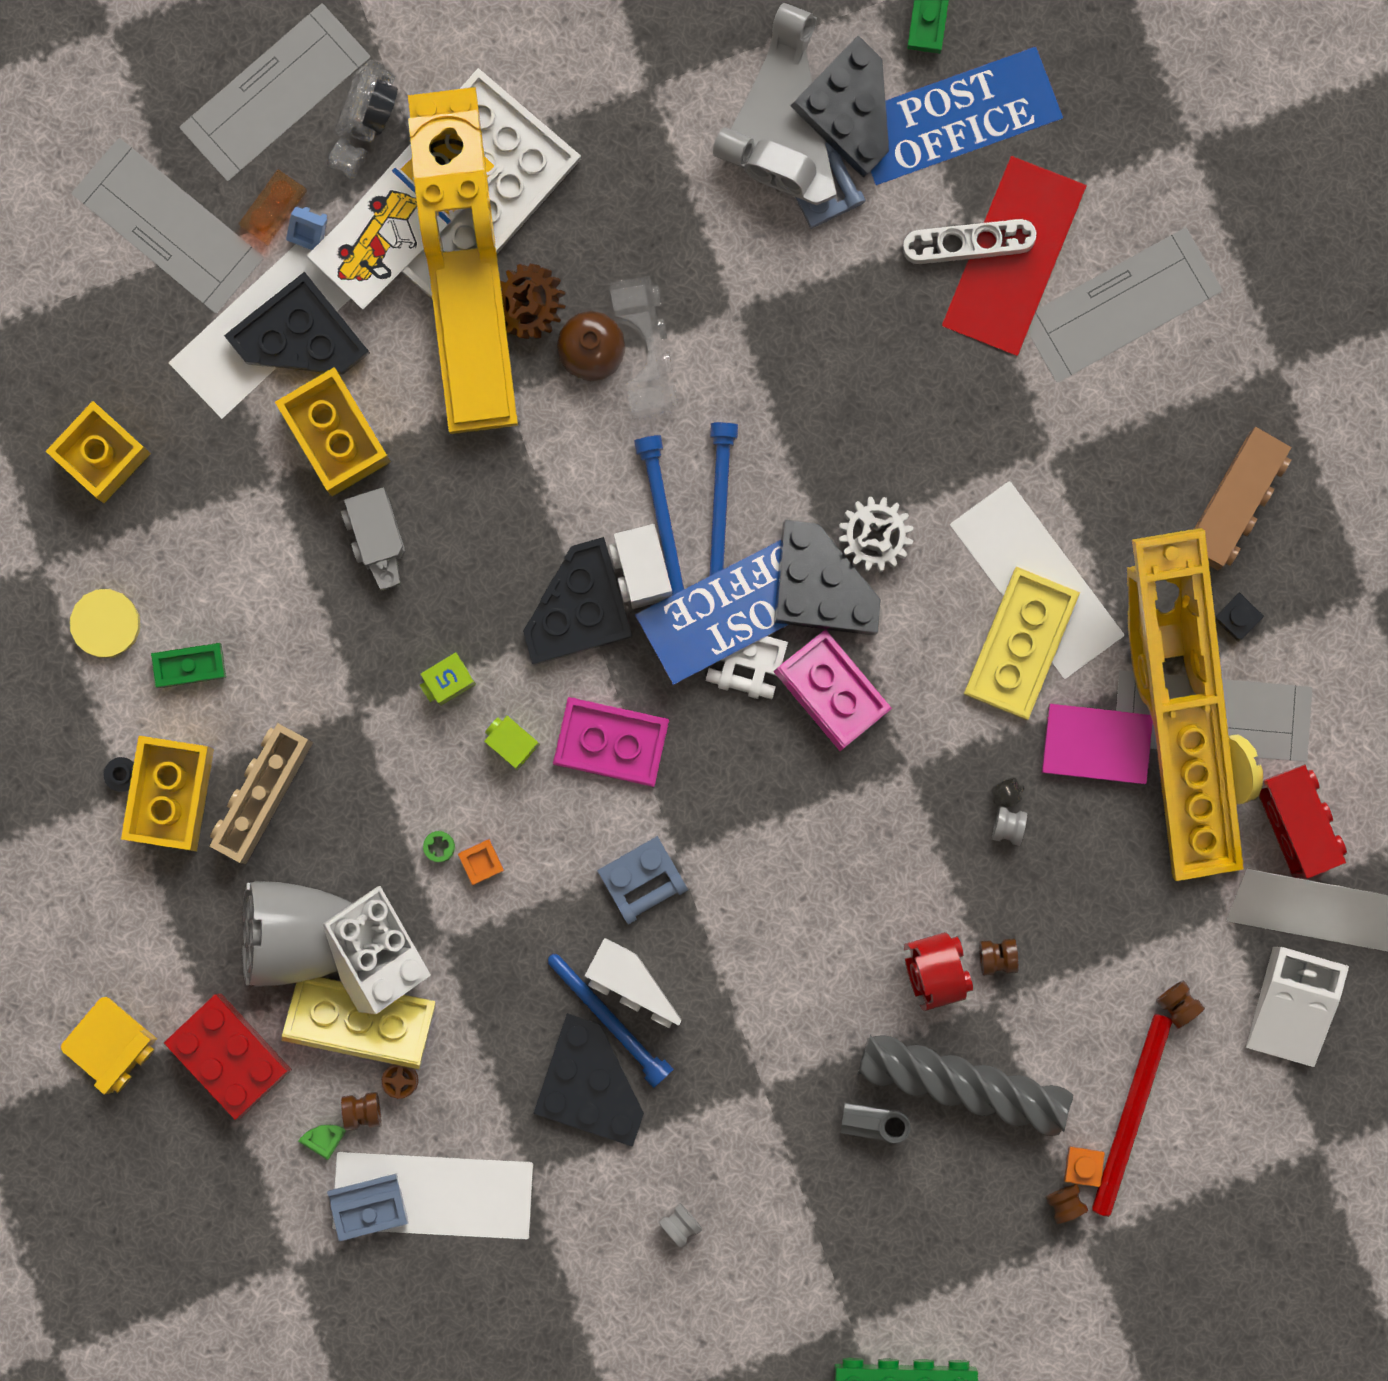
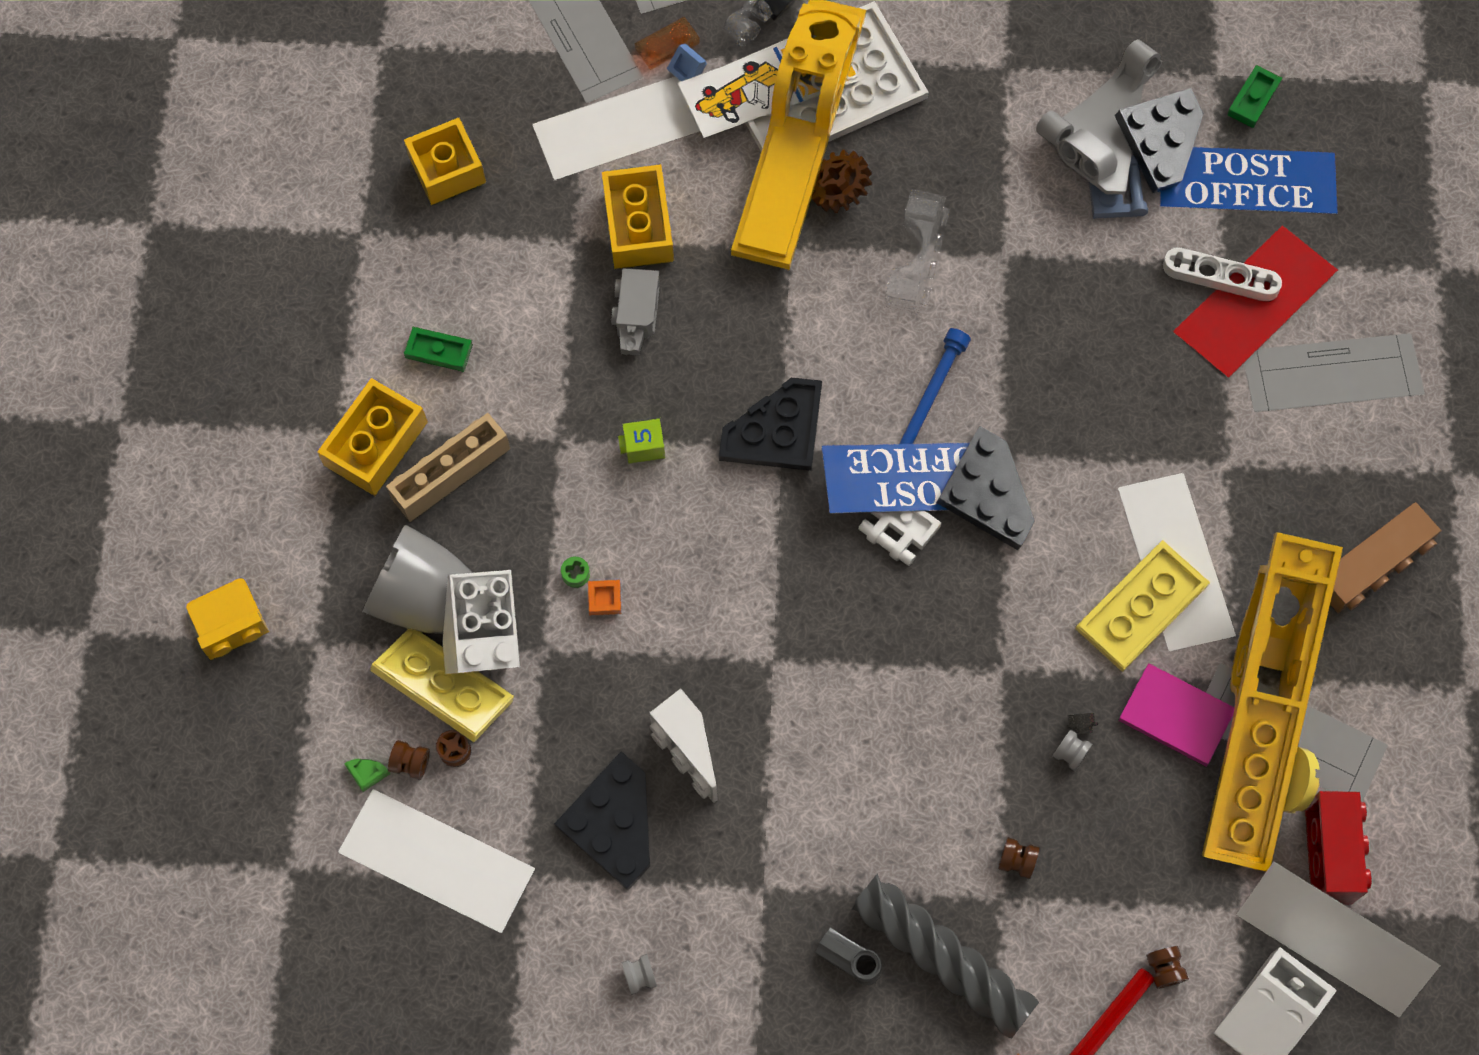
camera: 25 degrees right, 15 degrees down
light yellow tile [70,589,140,658] -> none
black plate [103,757,134,792] -> none
red brick [164,993,292,1120] -> none
black plate [224,272,370,375] -> none
sand blue plate [327,1173,409,1241] -> none
lime brick [484,715,540,771] -> none
blue piece [548,954,674,1089] -> none
dark pink tile [553,697,669,787] -> none
reddish brown cylinder [557,311,626,382] -> none
sand blue plate [597,836,688,925] -> none
white brick [609,524,672,609] -> none
blue piece [634,435,684,595] -> none
tile [773,629,892,751] -> none
white gear [838,497,913,573] -> none
red brick [904,932,973,1011] -> none
black plate [1215,592,1264,642] -> none

